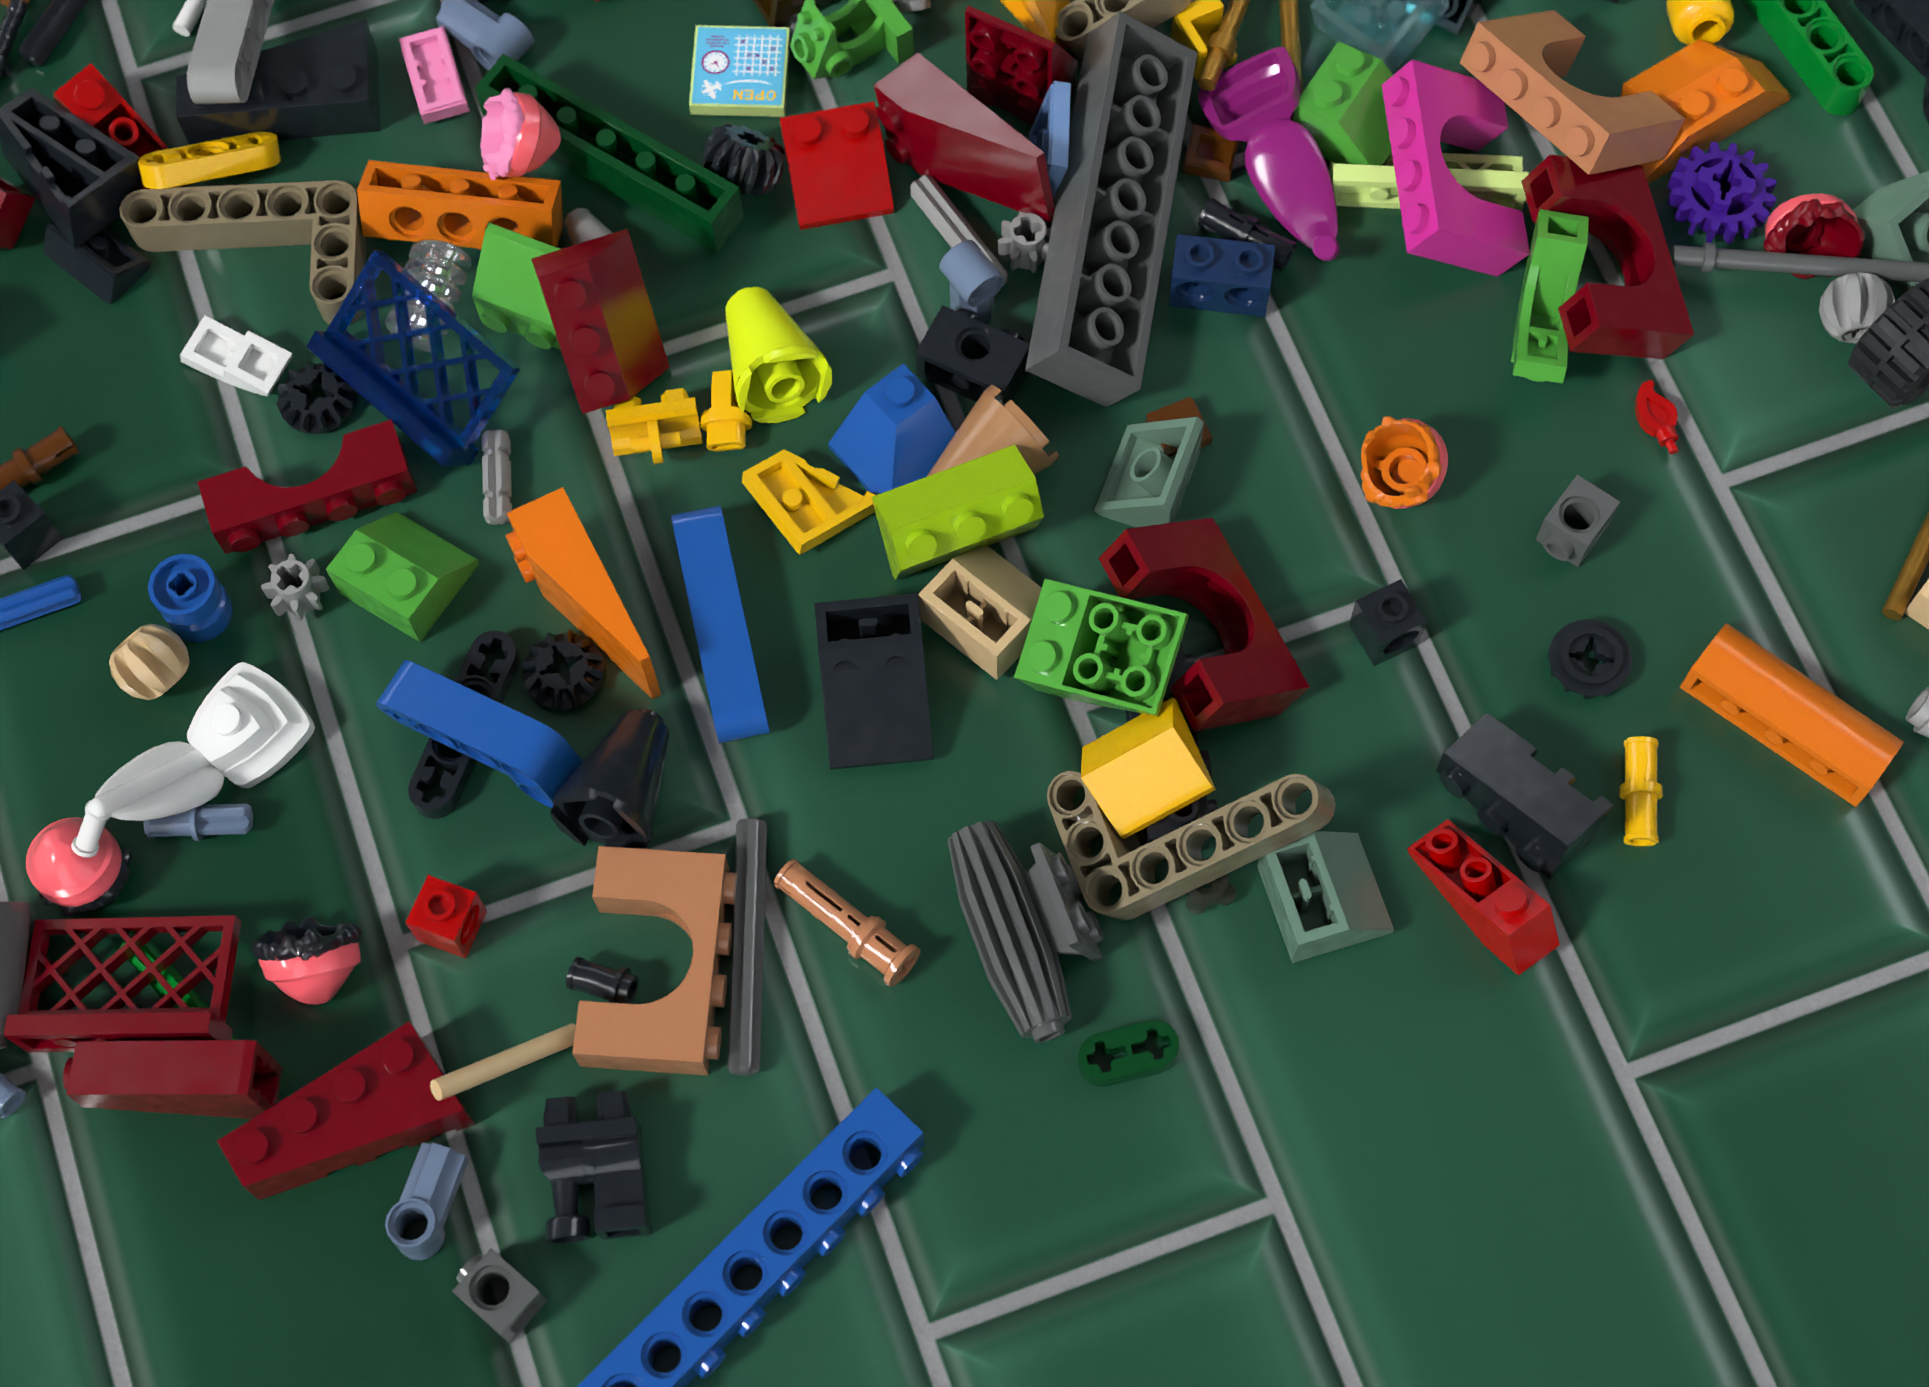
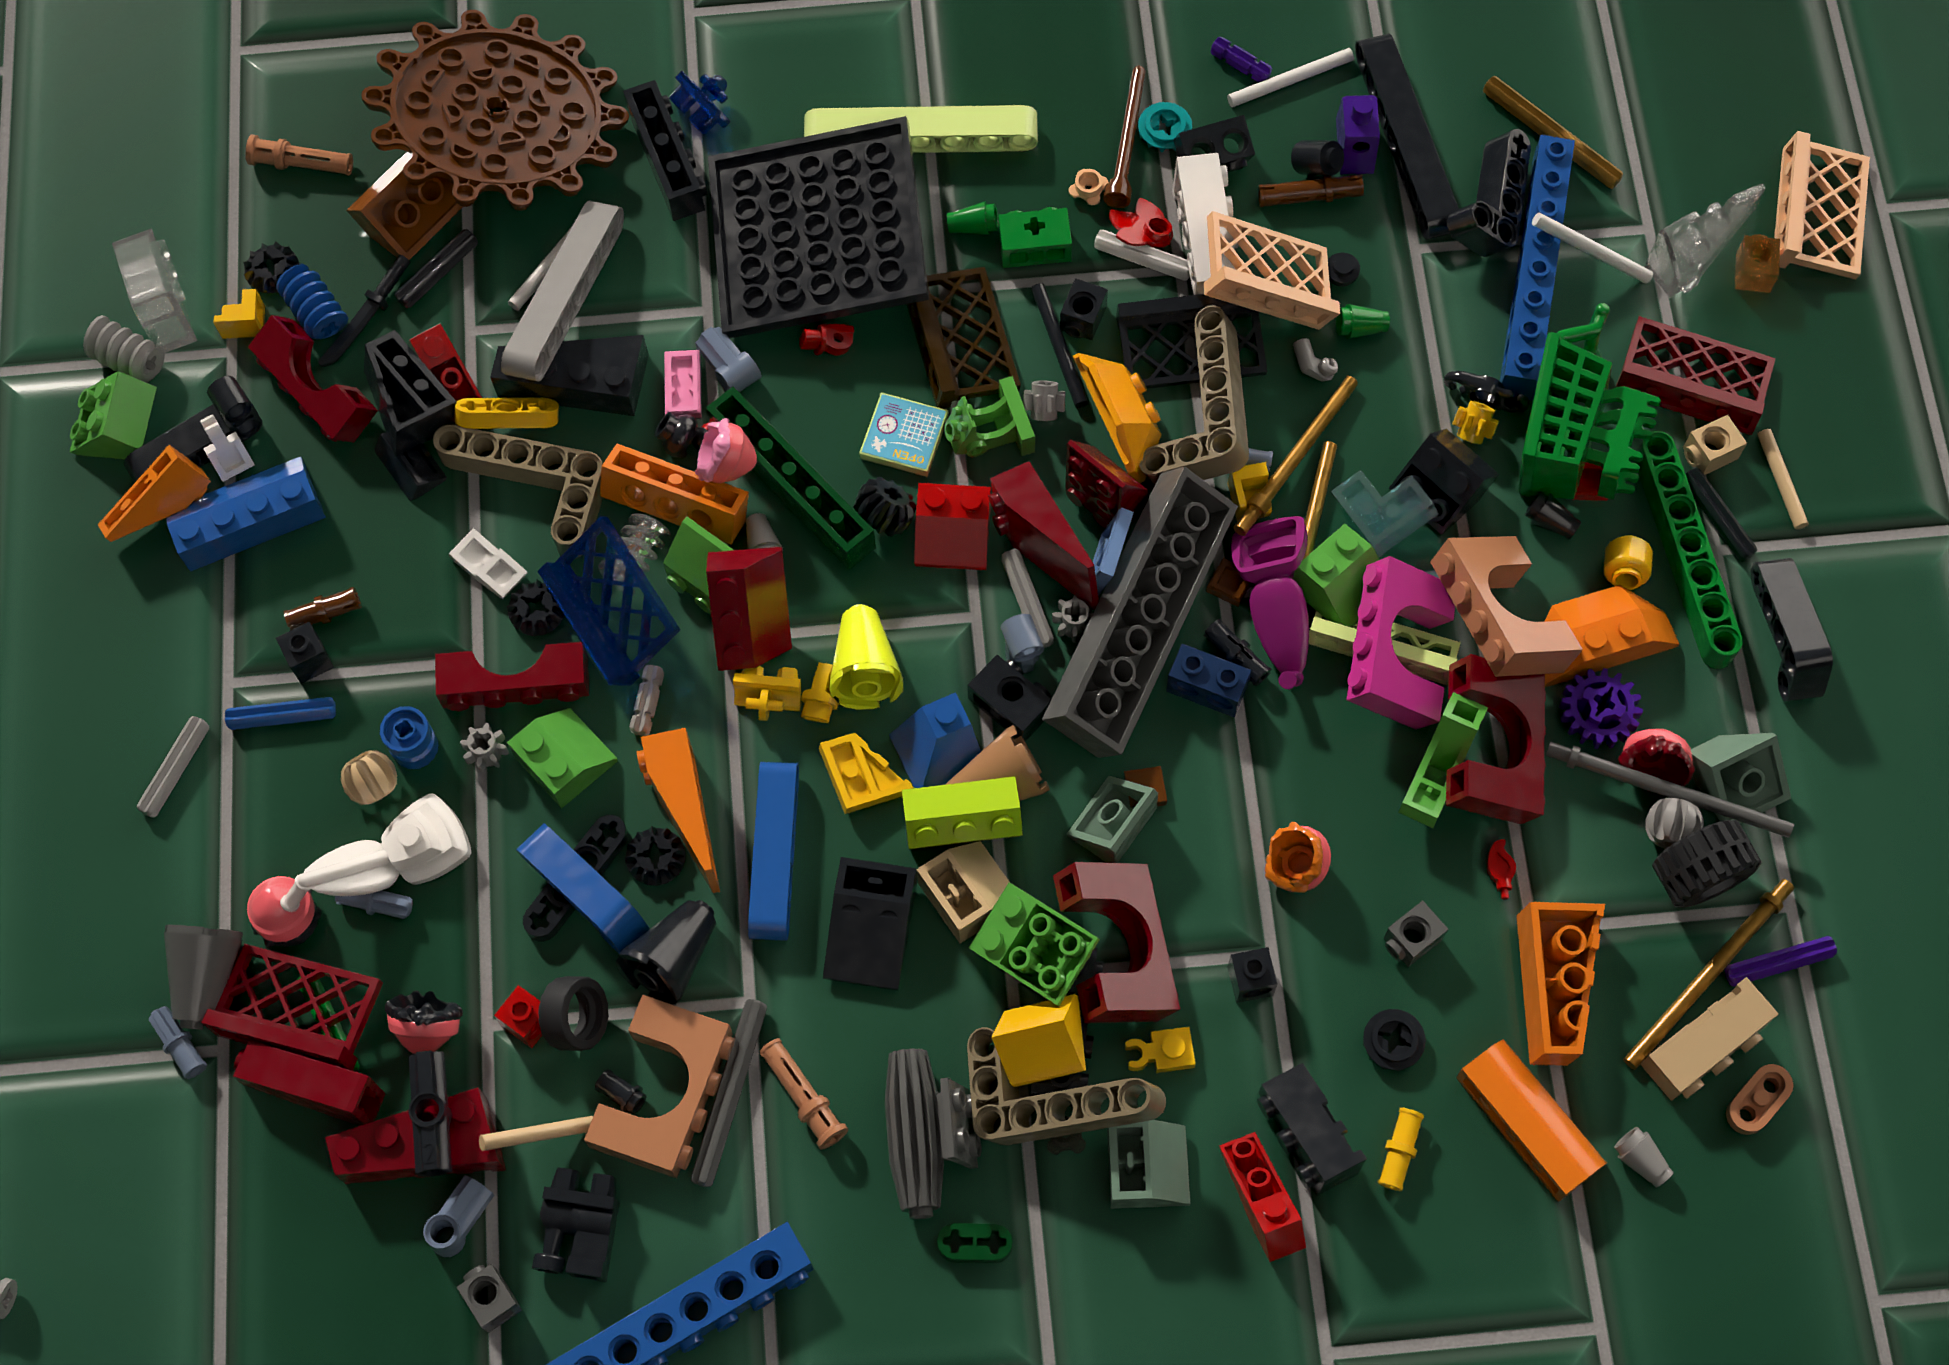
camera: 15 degrees right, 0 degrees up
none -> black piece [408,1050,452,1177]
none -> black tyre [538,976,609,1051]
none -> black animal [655,412,709,458]
none -> yellow plate [1125,1027,1196,1073]
none -> orange wedge [1516,902,1605,1066]

